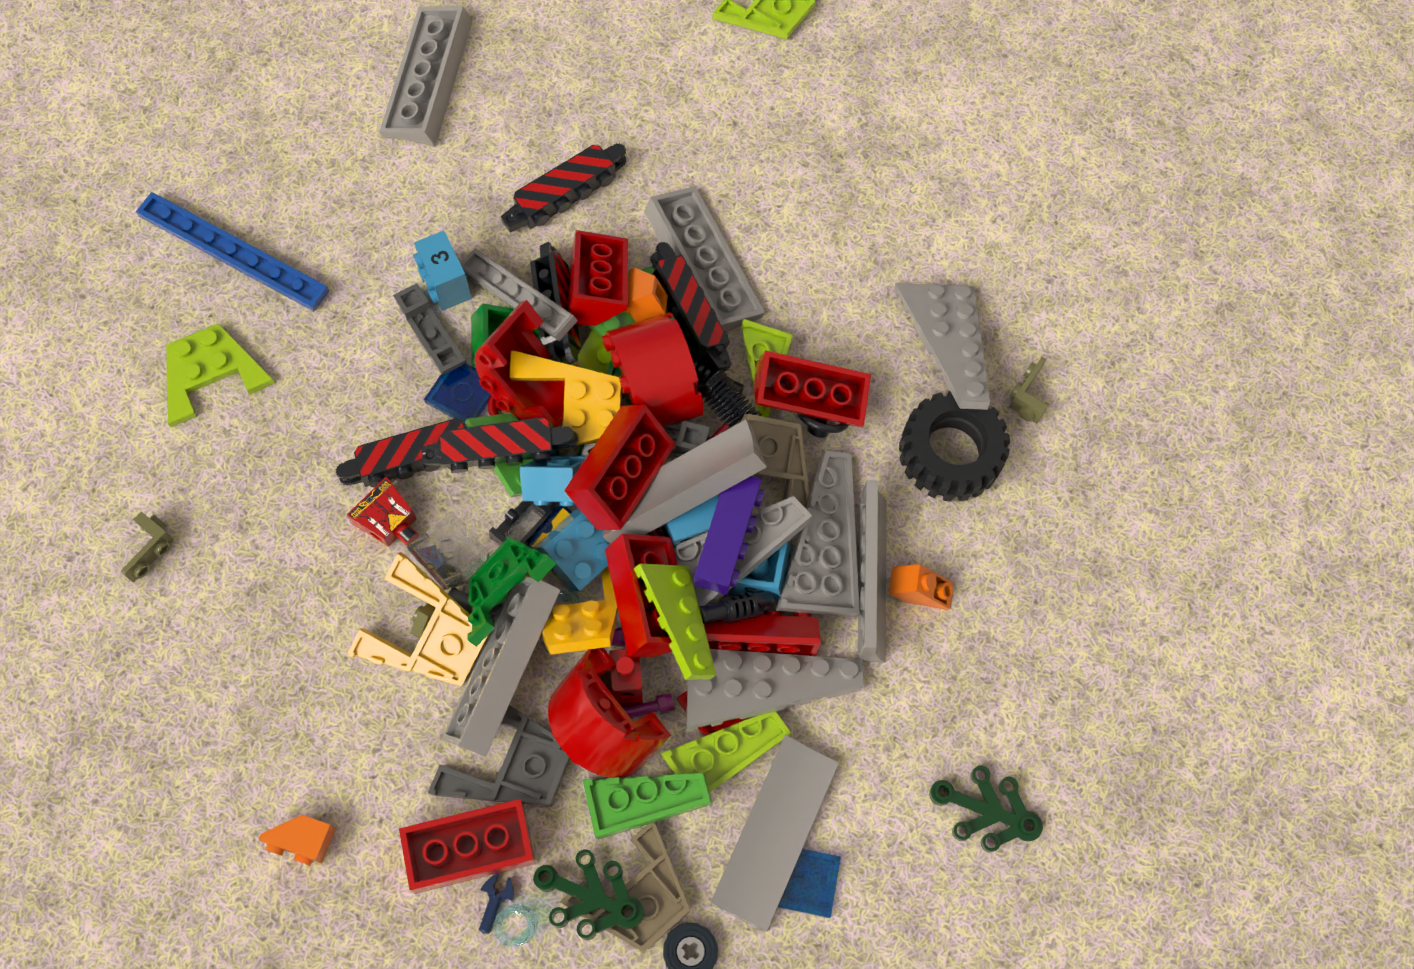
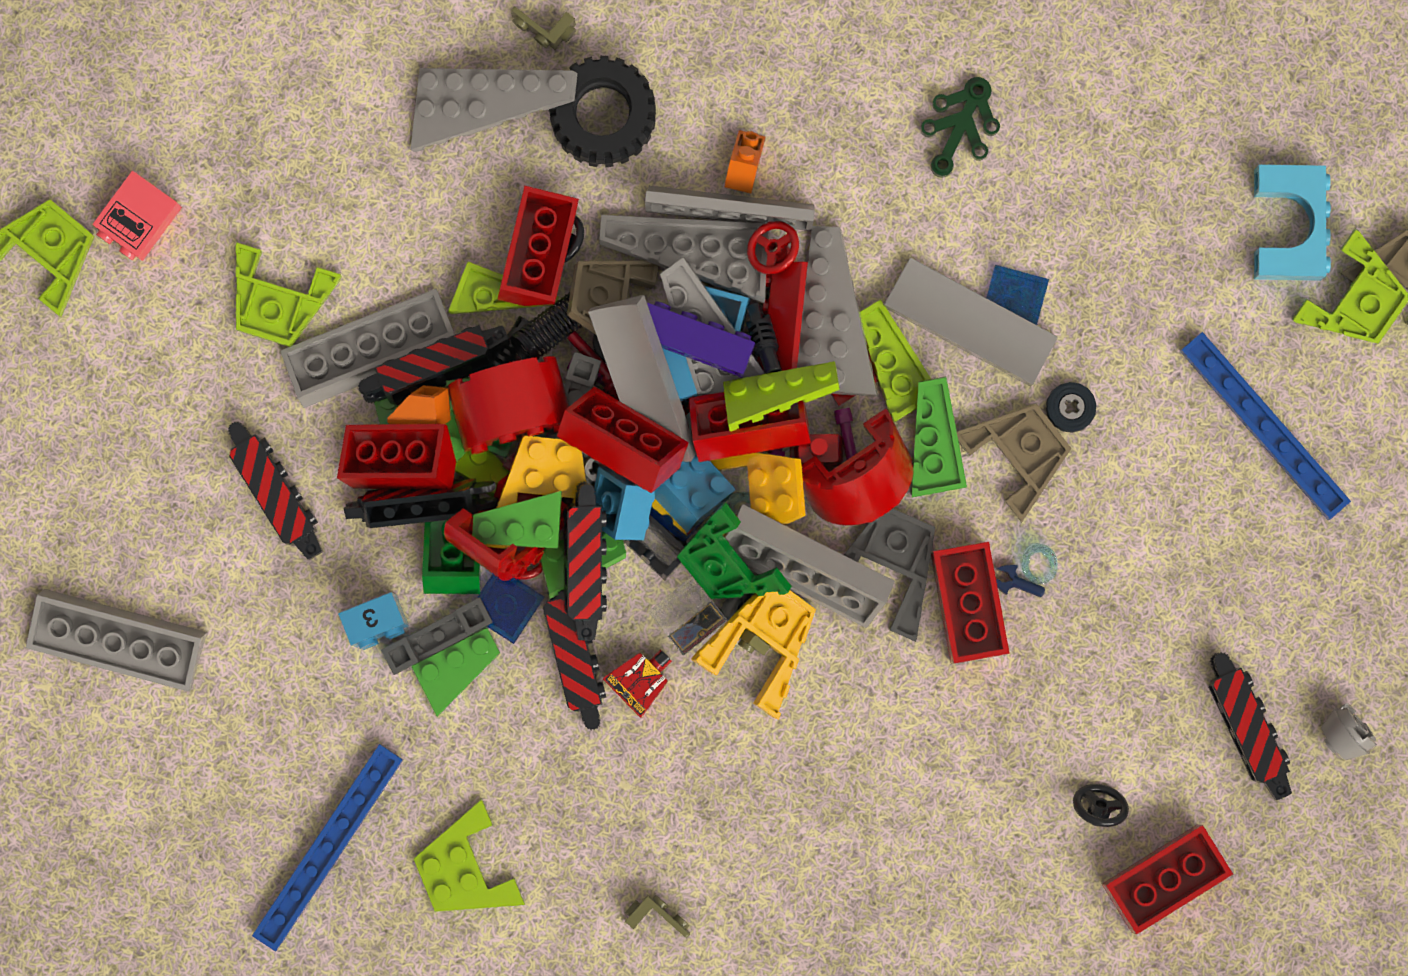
camera: 85 degrees left, 15 degrees up
orange slope [258,815,336,866] -> none
light grey tile [461,248,578,341] -> none
dark green plant [533,849,644,940] -> none
none -> coral brick [92,171,182,261]
none -> lime wing [235,243,342,347]
none -> bright green wing [411,628,500,717]
none -> bright green wing [472,491,562,548]
none -> red piece [747,221,799,274]

